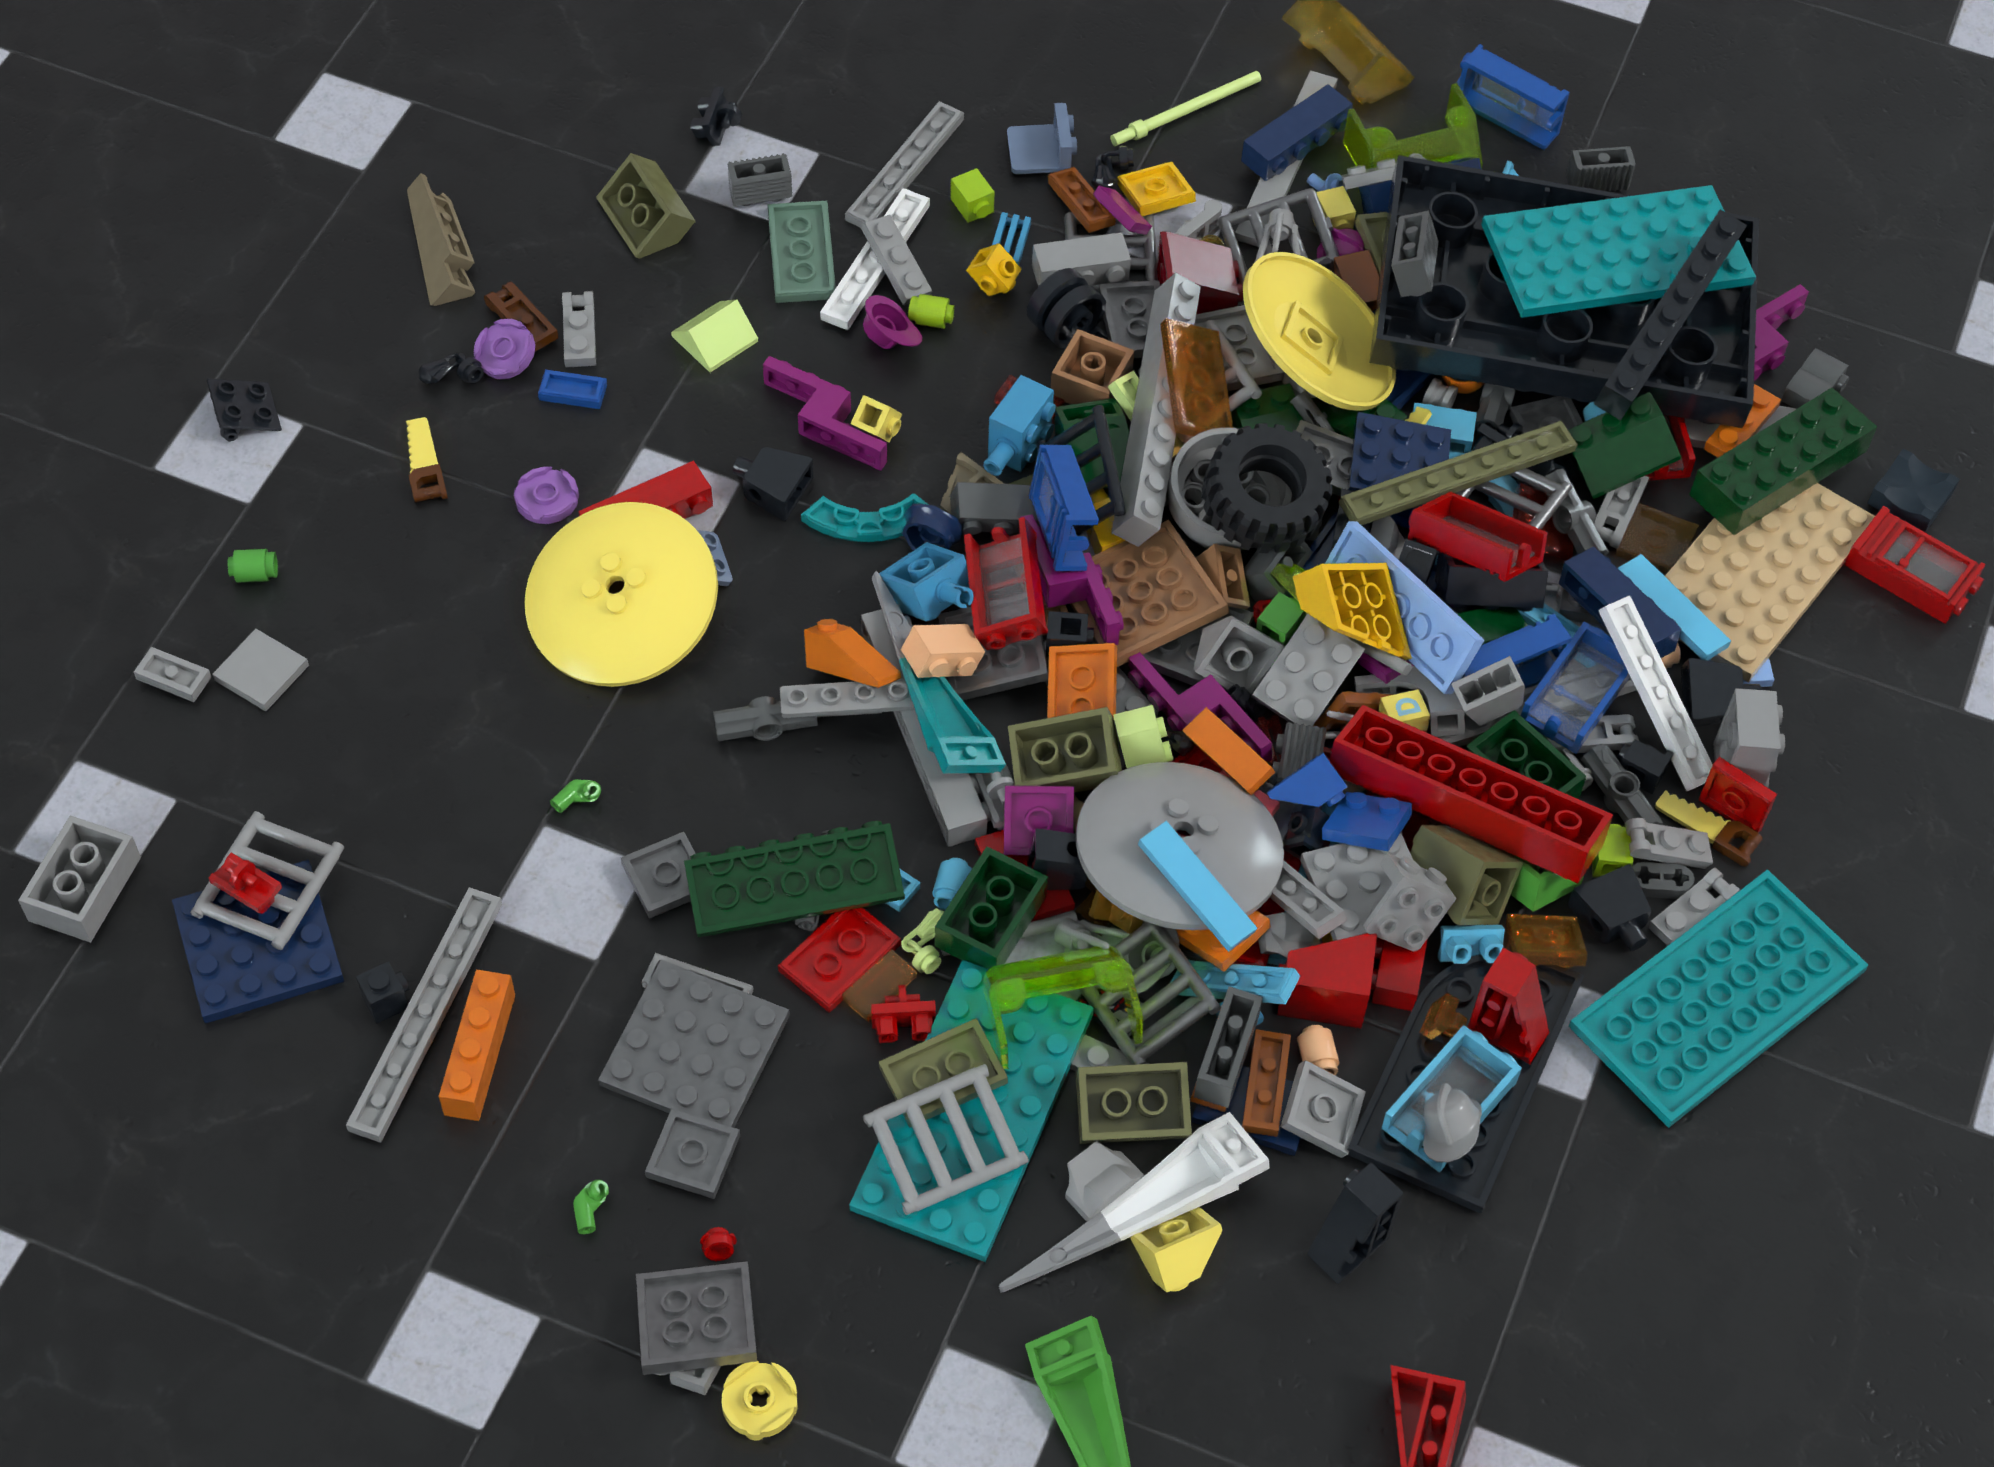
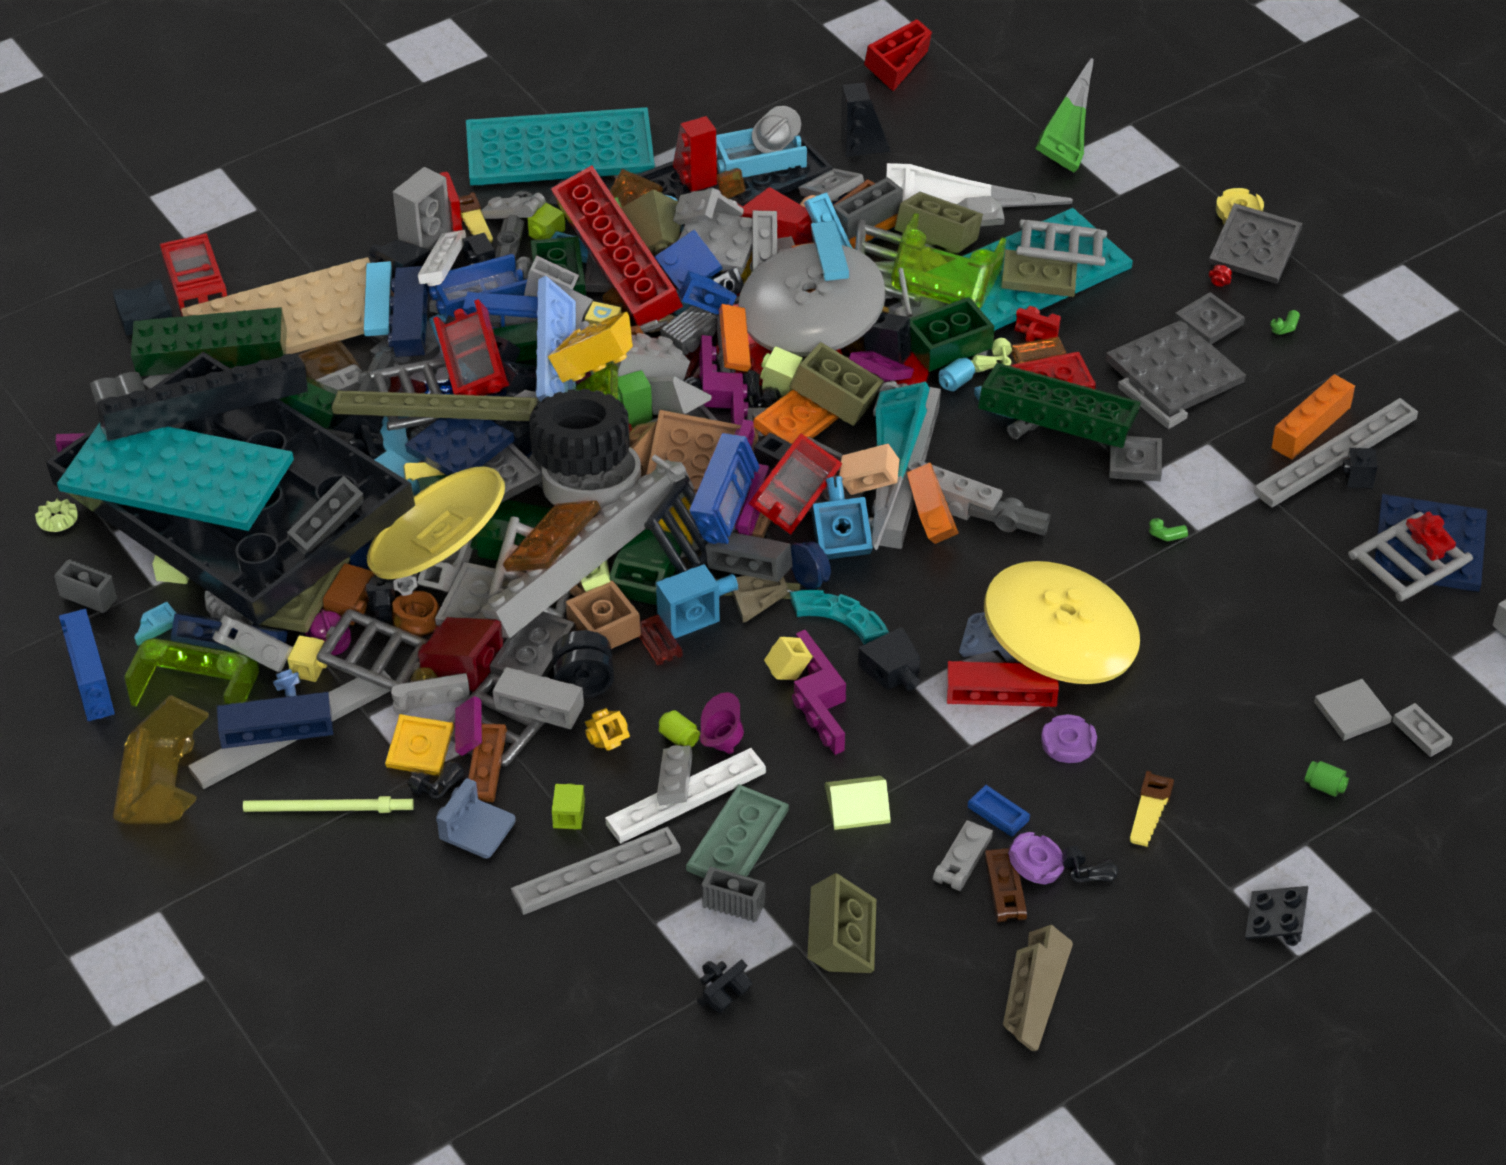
camera: 145 degrees left, 10 degrees down
dark azure tile [992,212,1031,265] -> none
light yellow slope [1130,1207,1223,1293] -> none
light grey plant [1254,208,1301,263] -> none
light grey plate [1648,867,1740,946] -> none
none -> light grey hand [652,455,686,482]

